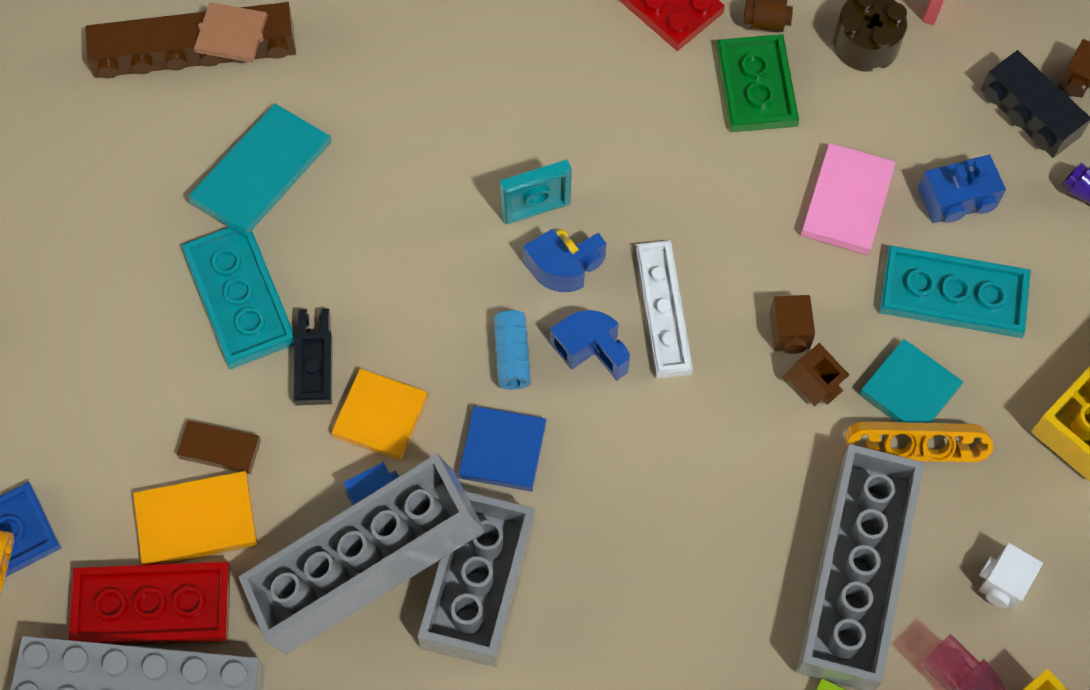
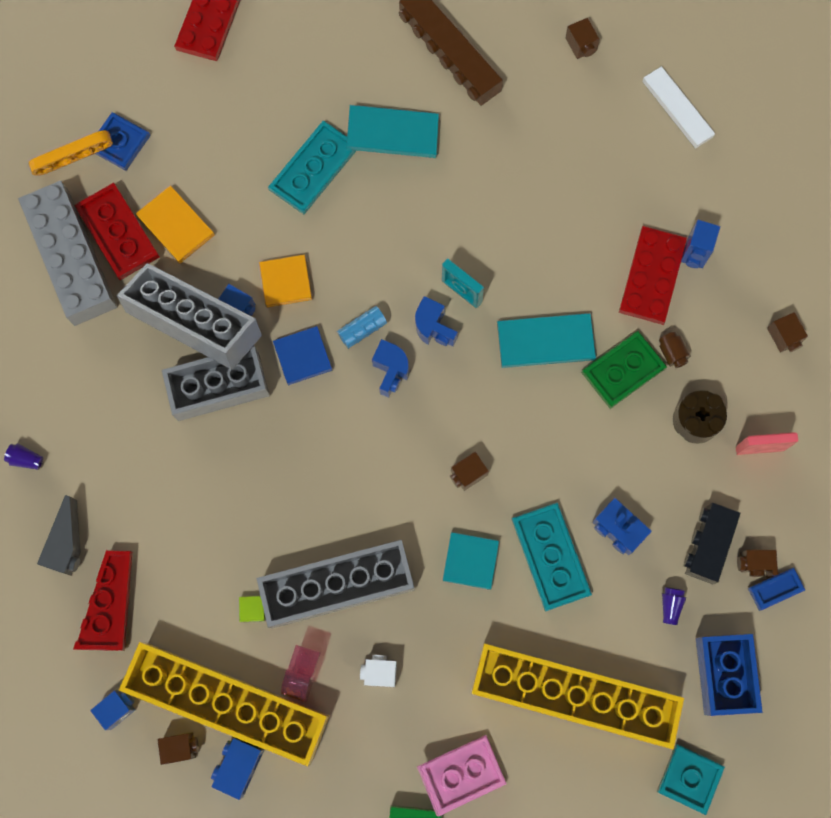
camera: 65 degrees right, 10 degrees up
reddish brown tile [177,421,261,474] -> none
nougat piece [194,2,268,63] -> none
black hinge [294,308,333,406] -> none
yellow hinge [556,229,579,254] -> none
white tile [635,240,693,379] -> none
reddish brown brick [781,342,849,407] -> none
bright pink tile [801,143,896,256] -> none
light orange beam [845,421,994,462] -> none
none -> teal tile [497,313,596,368]

